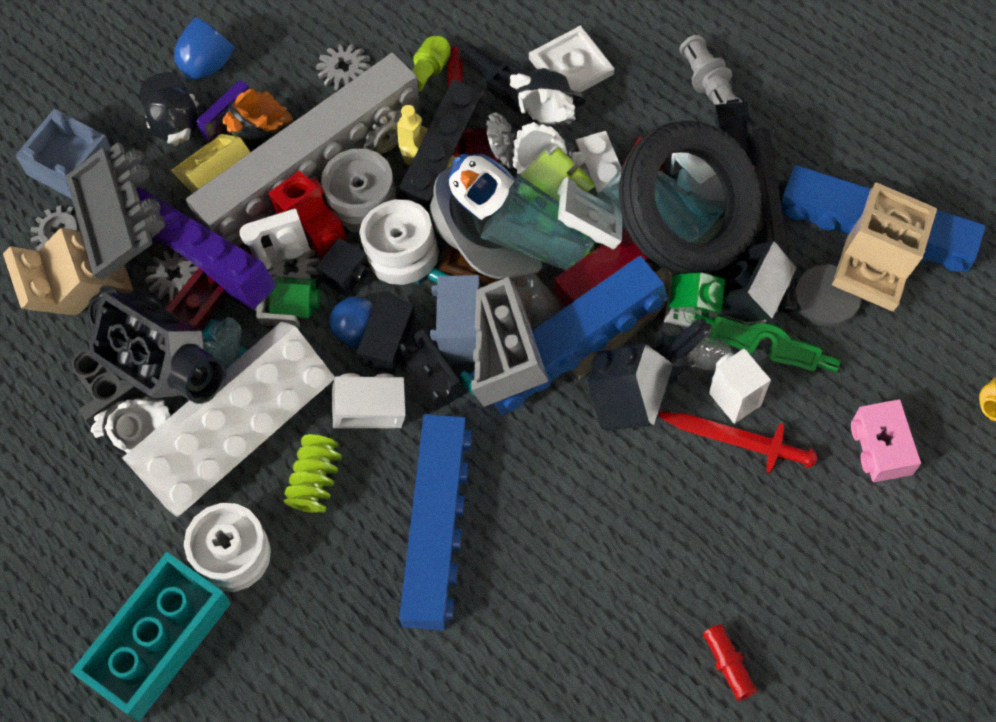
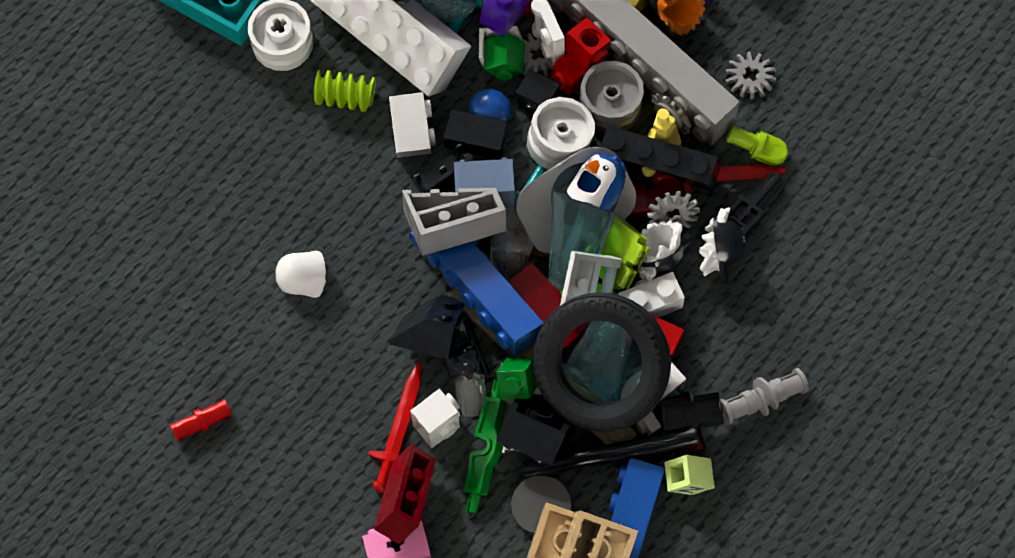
camera: 85 degrees right, 5 degrees up
blue brick [399,414,472,631] -> none
white plate [529,25,615,93] -> none
none -> white hair [276,251,326,298]
none -> dark red brick [374,444,436,544]
none -> yellowish green brick [664,455,715,495]

